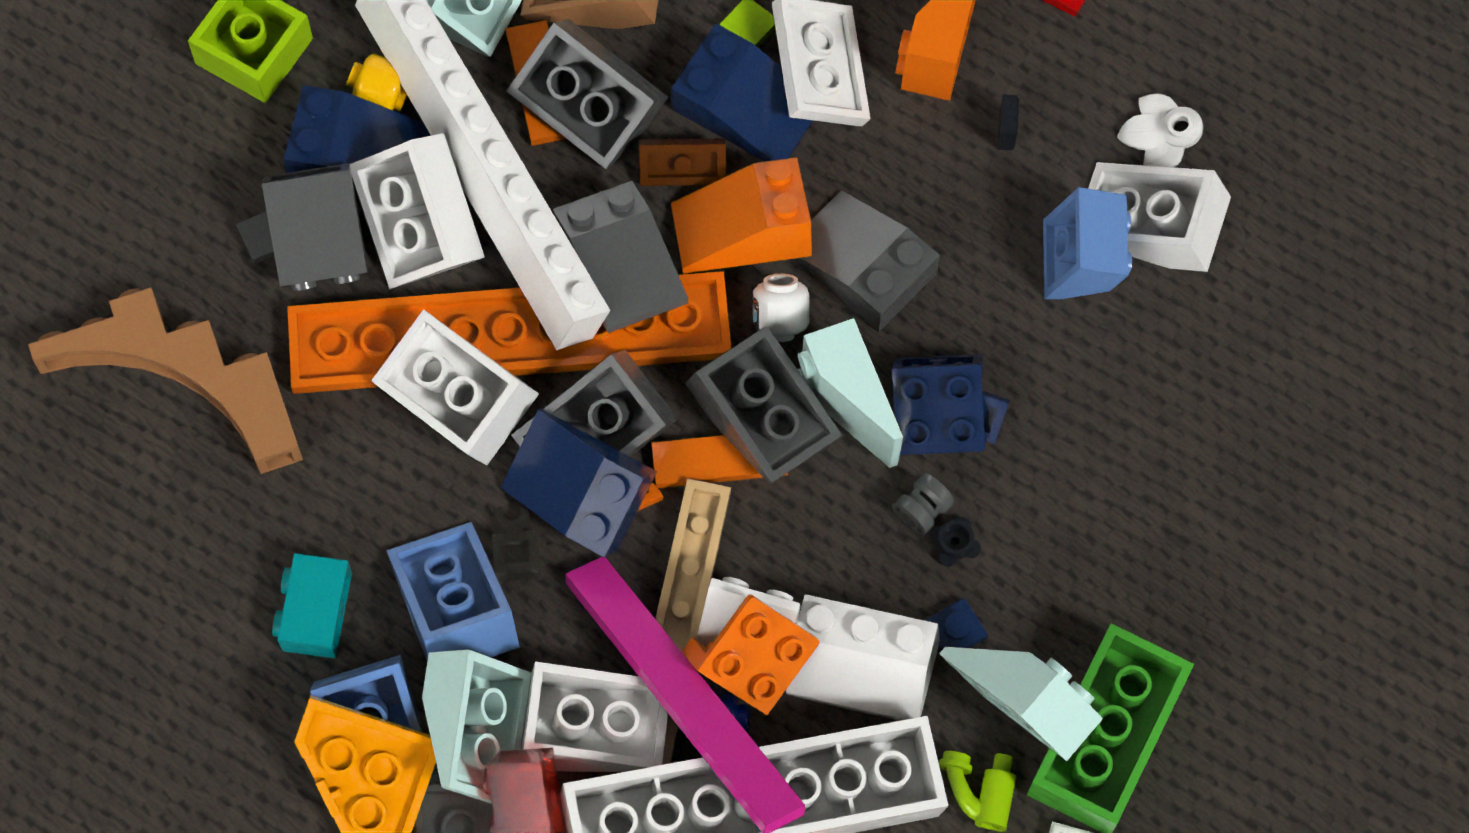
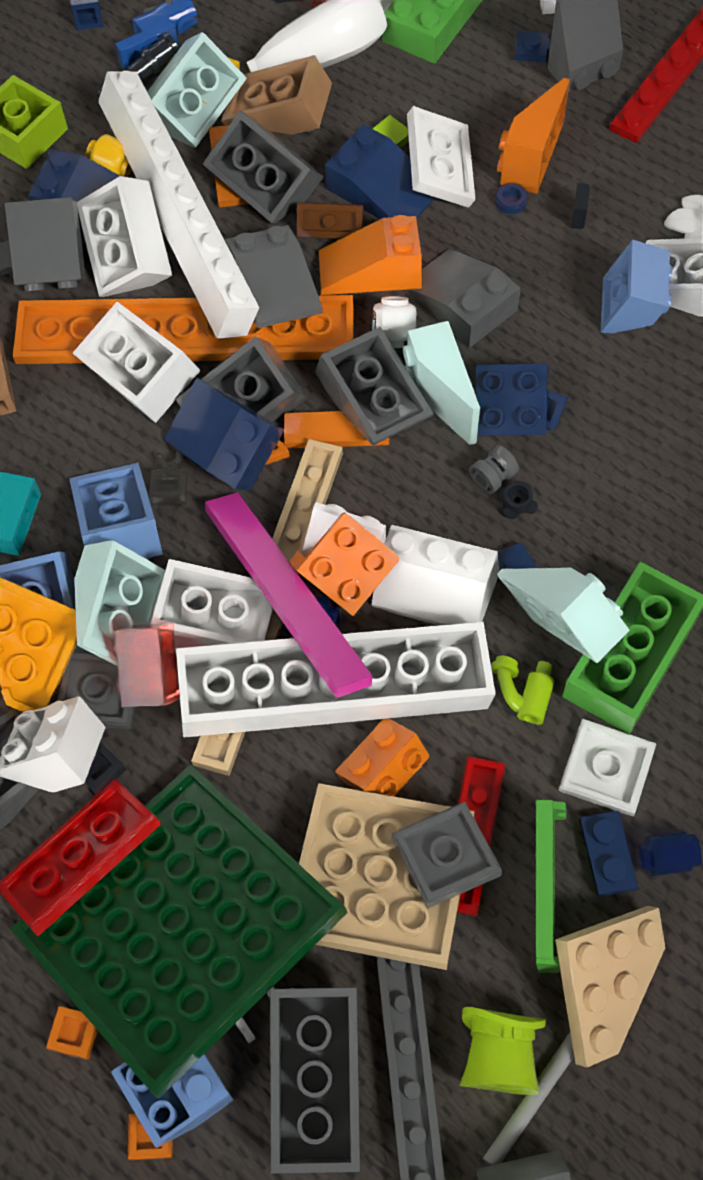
camera: 10 degrees right, 5 degrees down
none -> dark blue tile [495,183,528,214]

